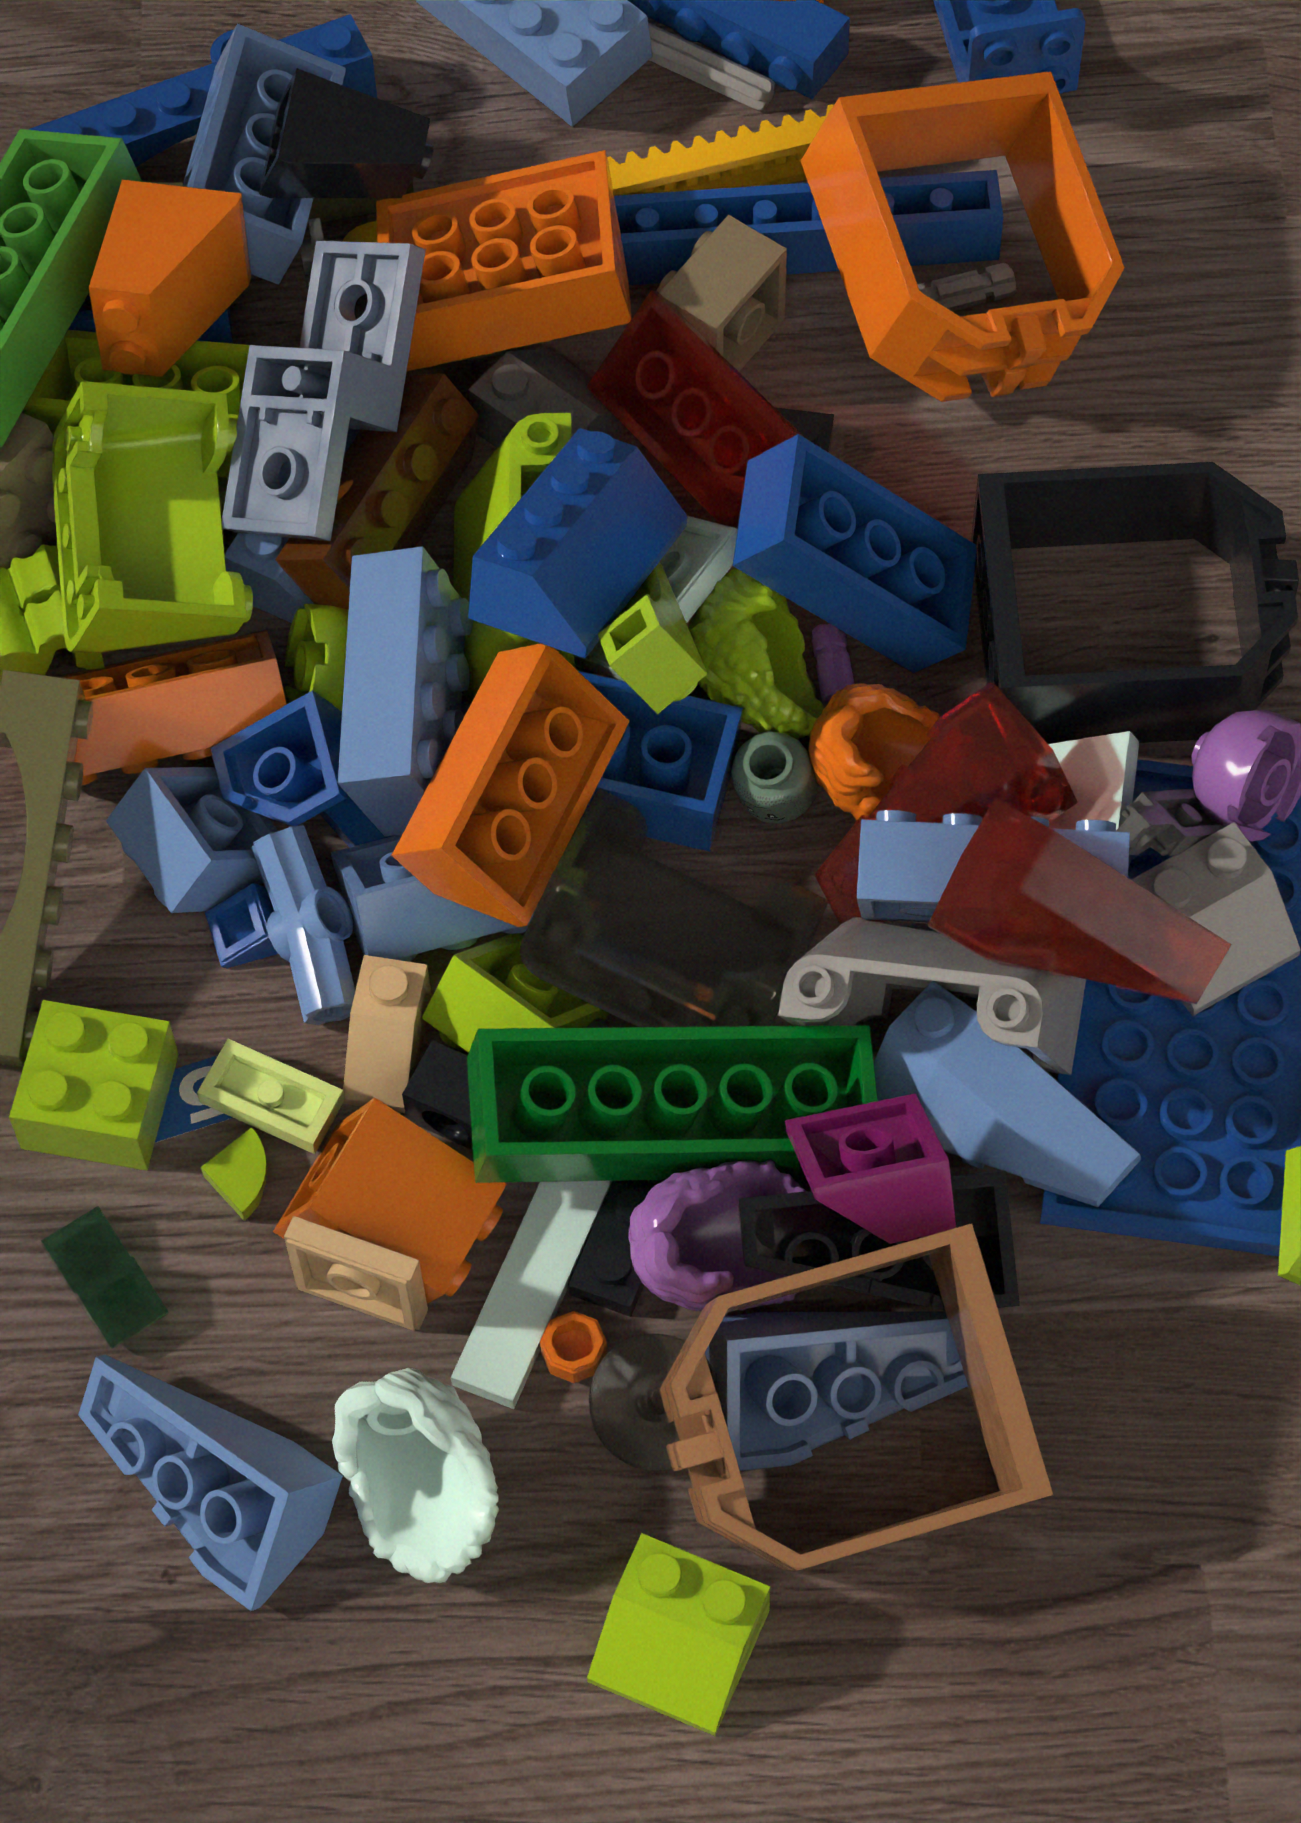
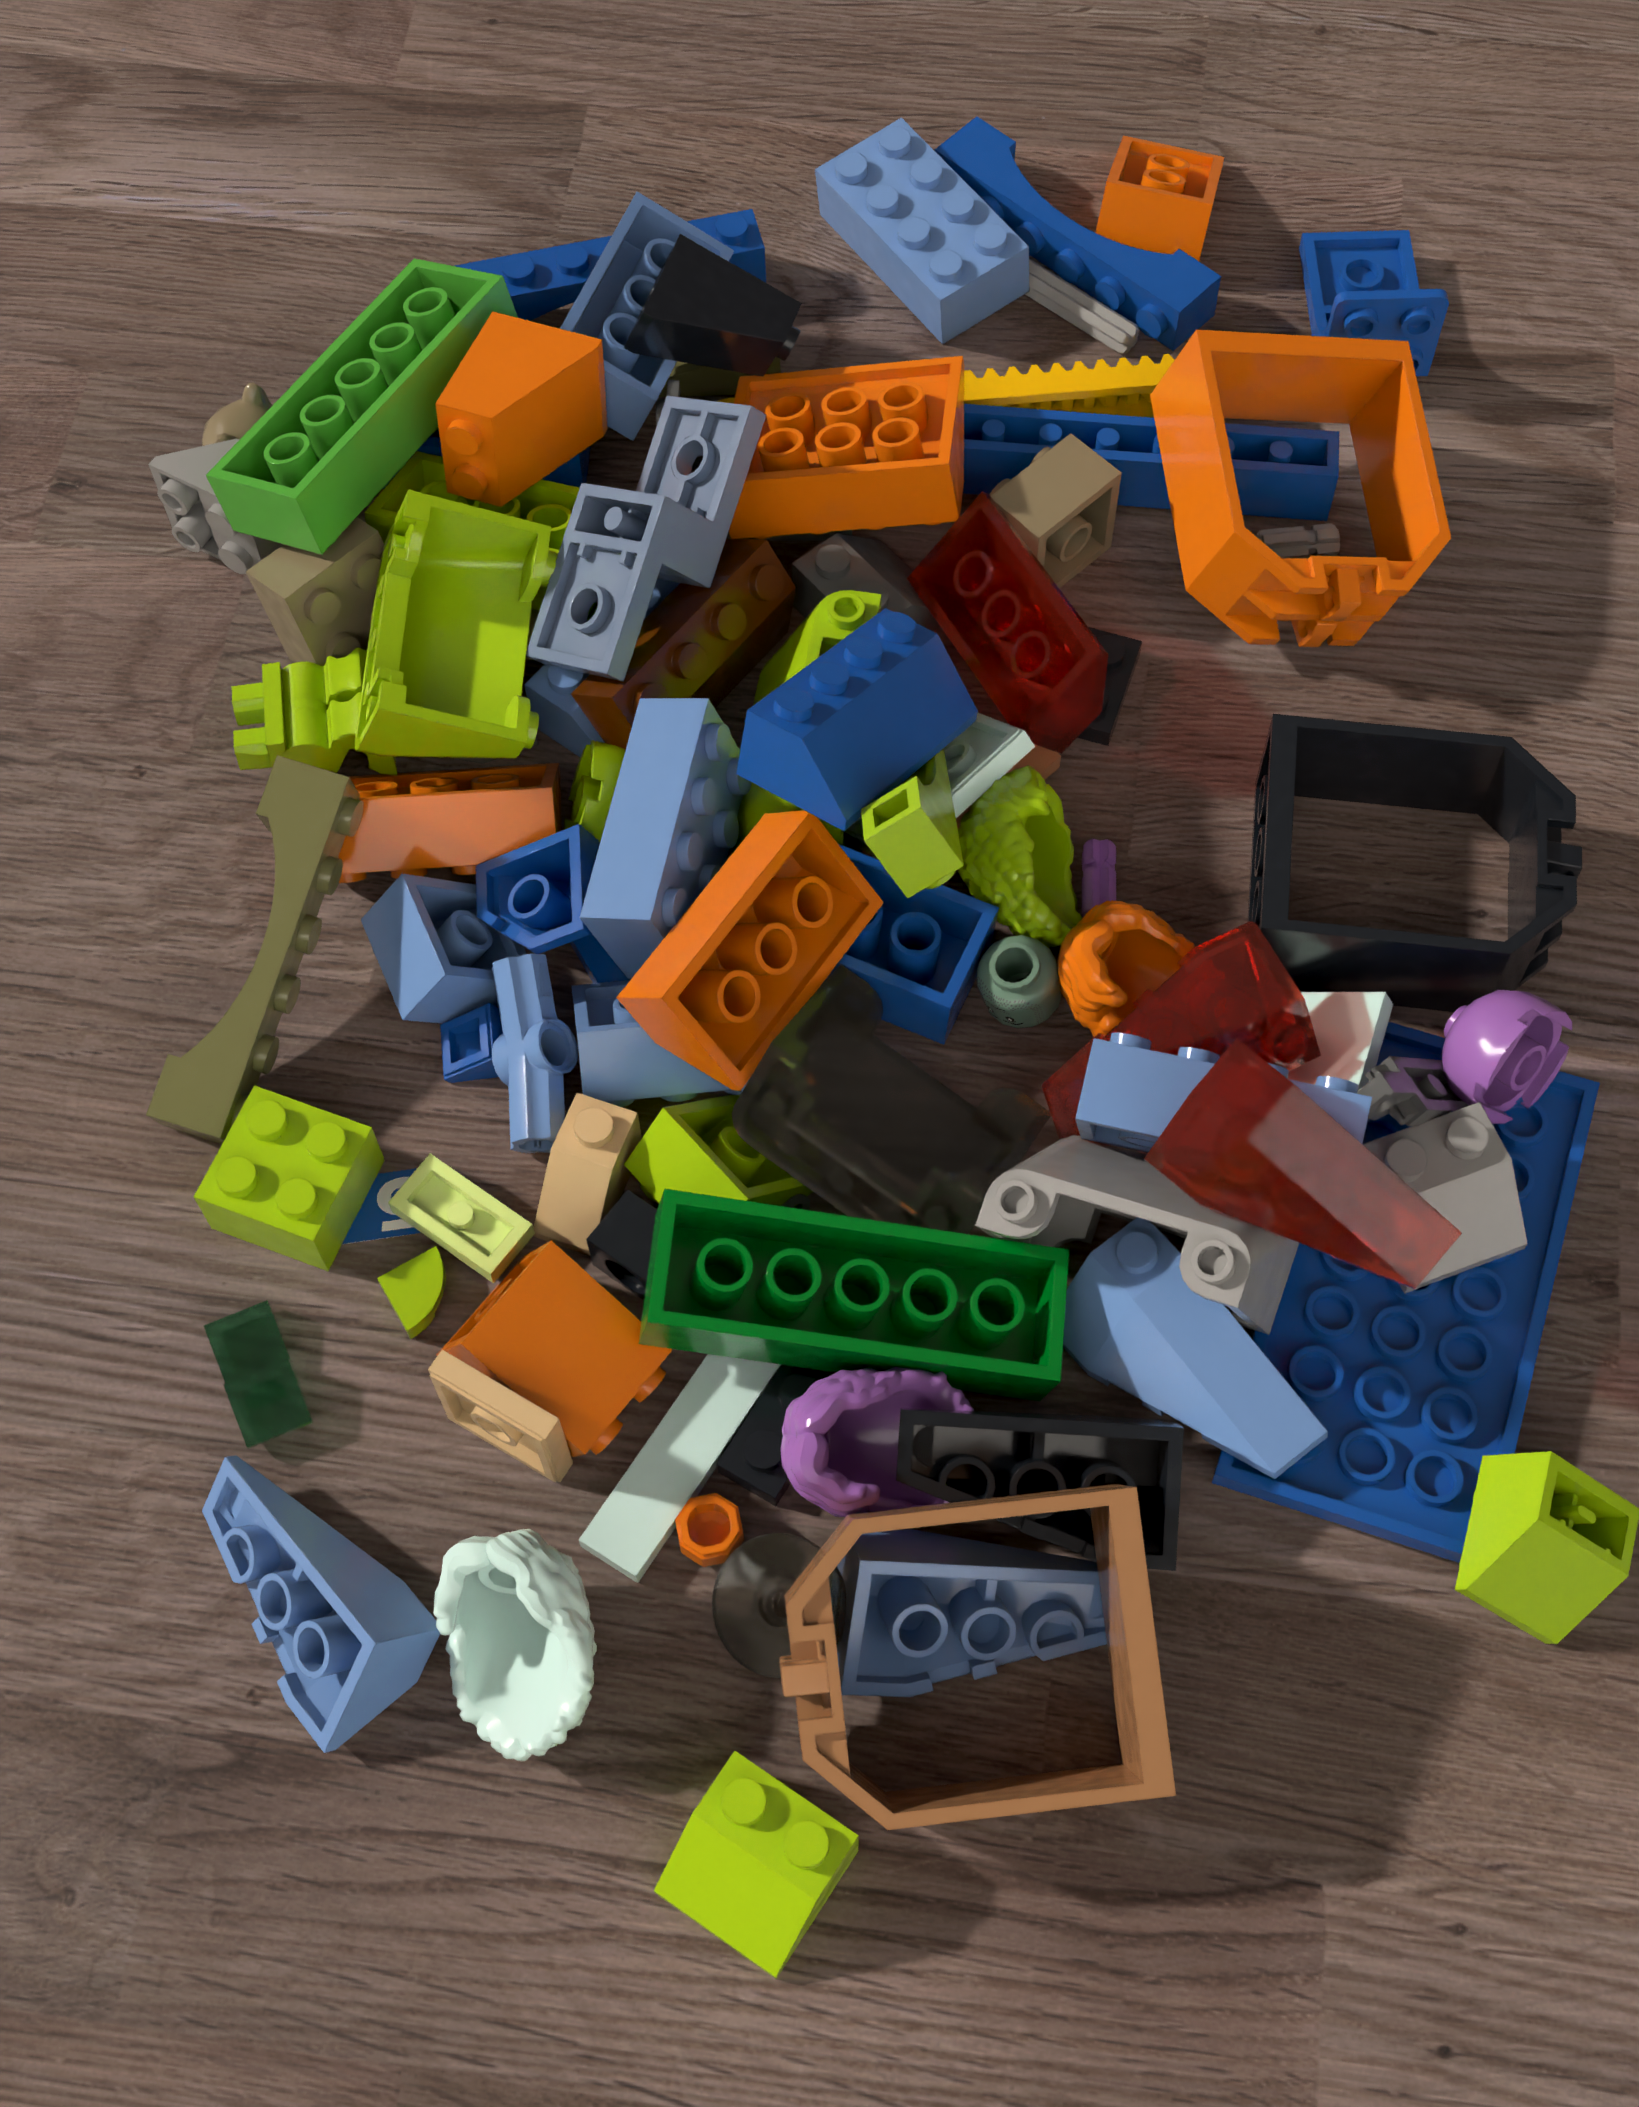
camera: 10 degrees right, 0 degrees up
blue brick [733,434,977,673] -> none
magenta slope [785,1093,956,1244] -> none

